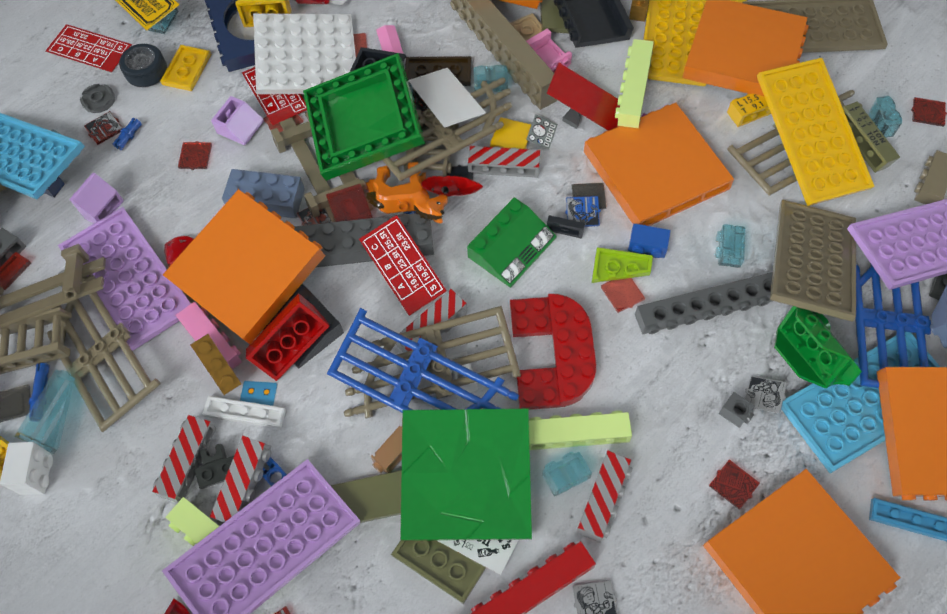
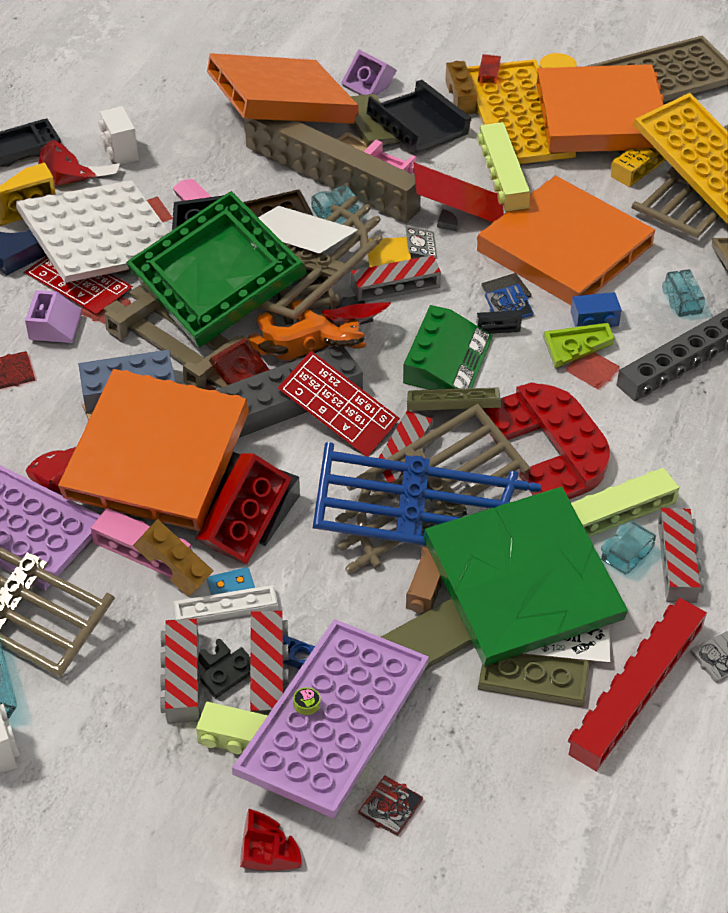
camera: 25 degrees left, 15 degrees down
none -> tile [293,687,321,715]
none -> olive tile [407,387,501,411]

